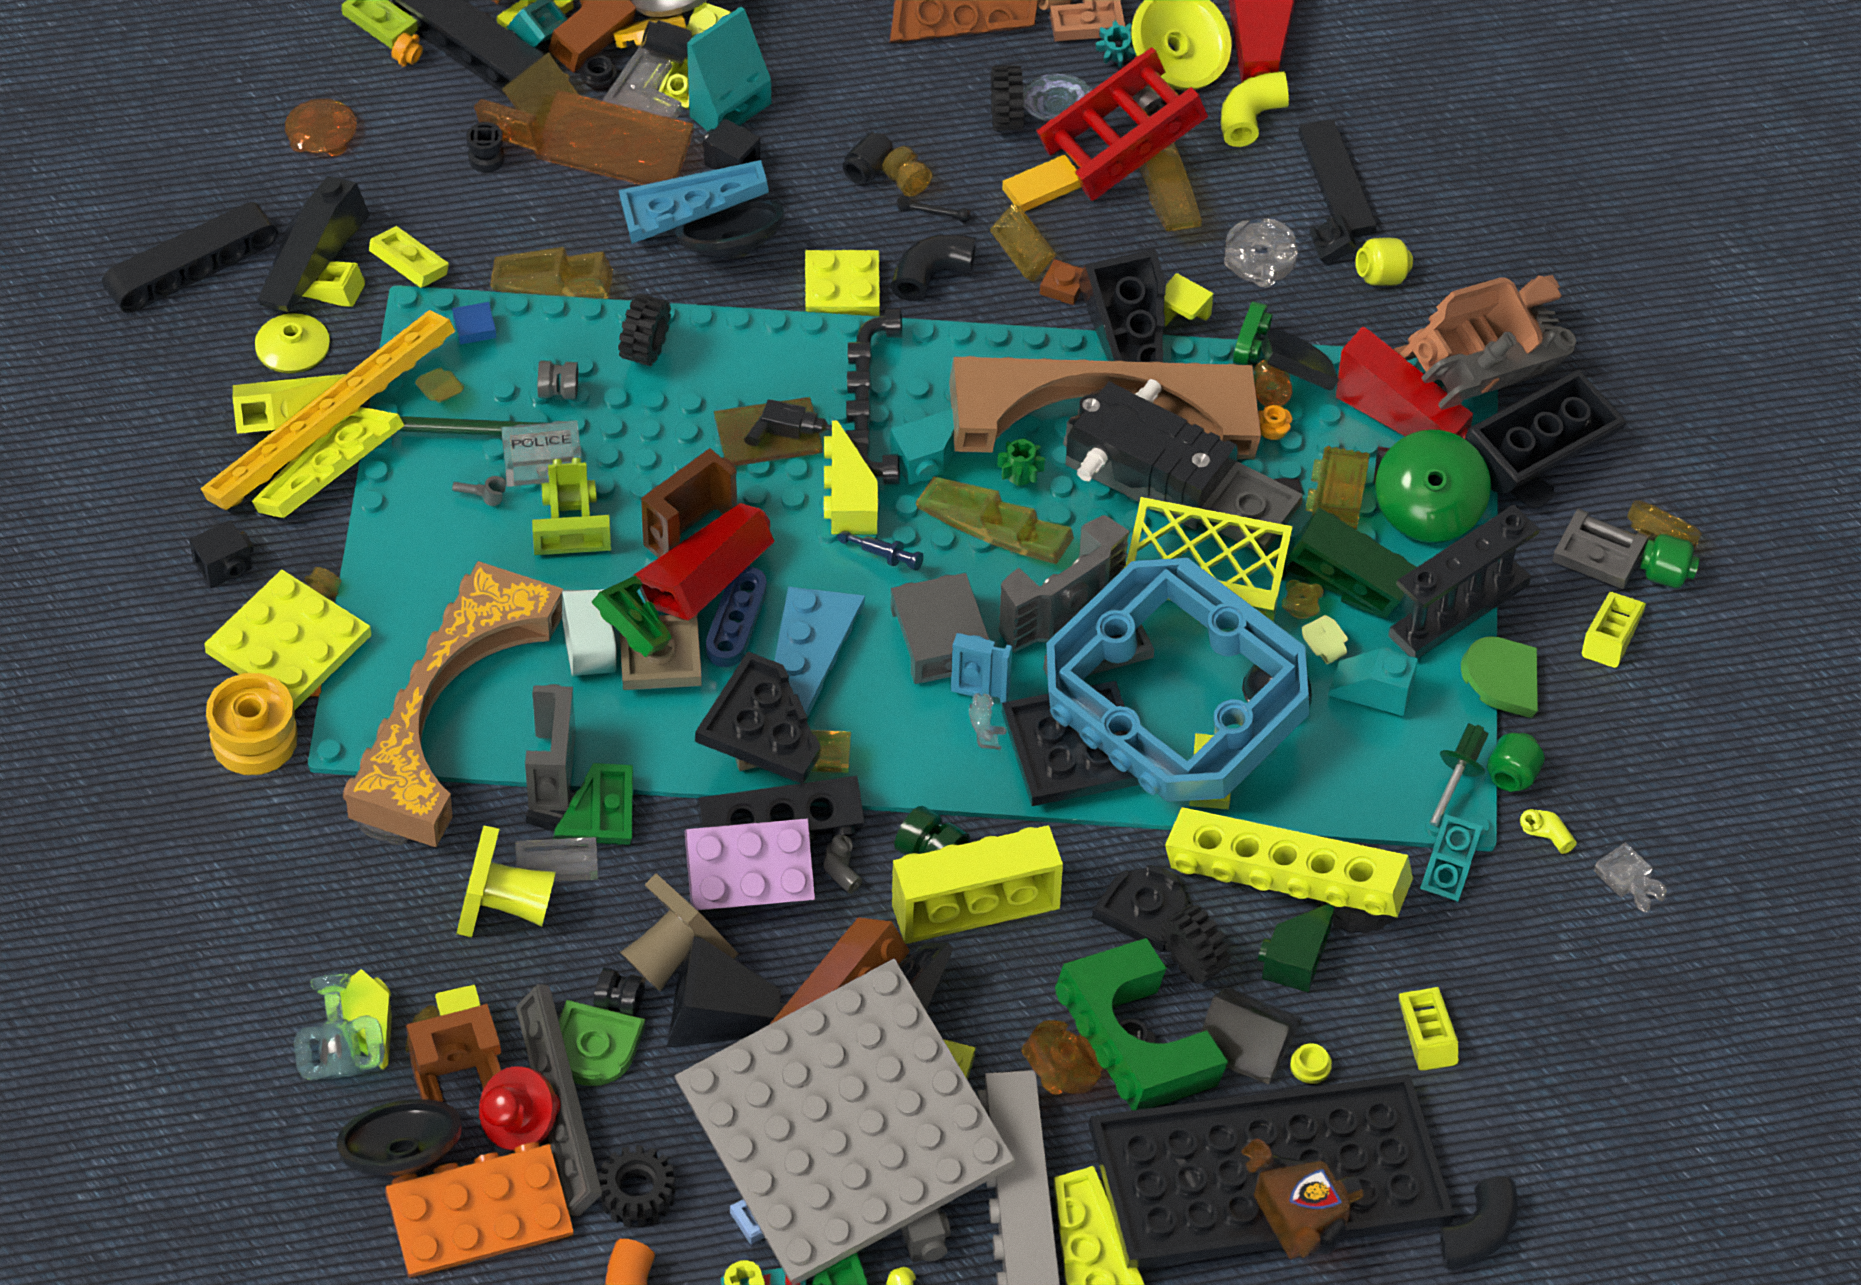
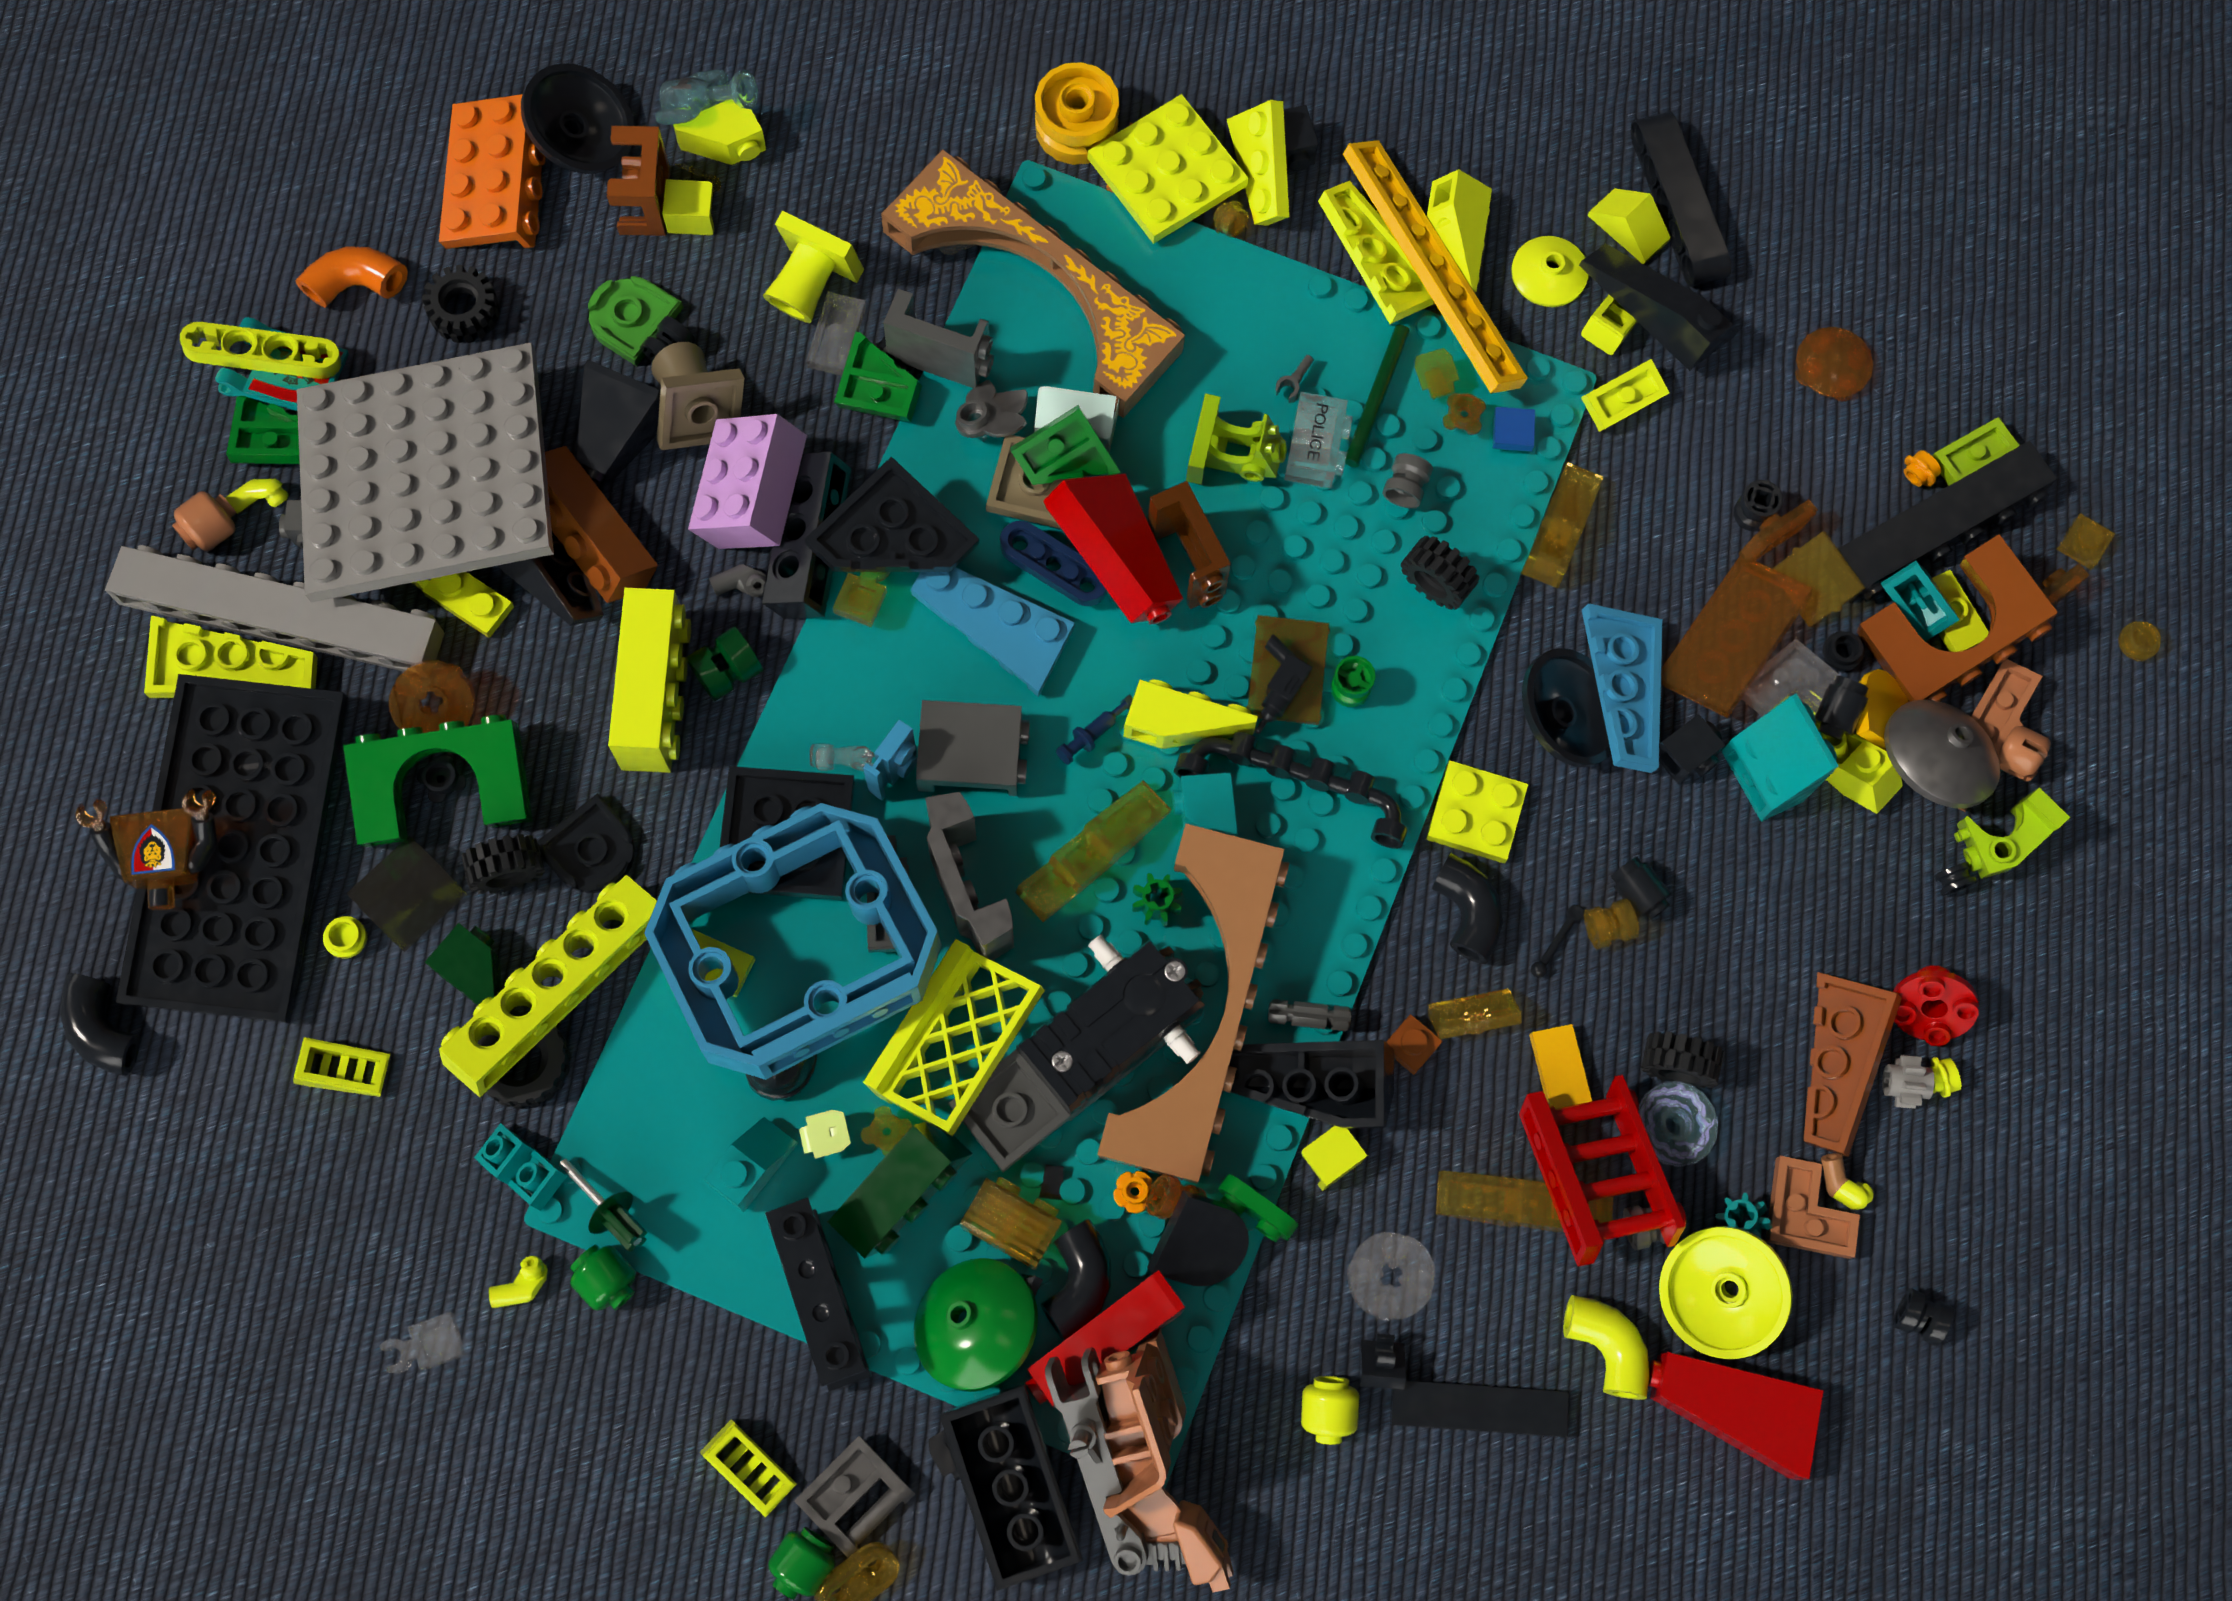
camera: 105 degrees right, 20 degrees up
red plate [479,1066,561,1150] -> none
dark grey tile [516,984,602,1216] -> none
bright green tile [1461,636,1538,718] -> none
none -> flat silver plate [955,380,1028,438]
none -> black cylinder [1041,1218,1111,1341]
none -> neon yellow wing [1226,100,1289,226]
none -> dark grey axle [1268,999,1352,1031]
none -> green wheel [1331,656,1376,707]
none -> clear orange plate [1443,393,1486,435]
none -> neon yellow slope [1587,188,1671,264]

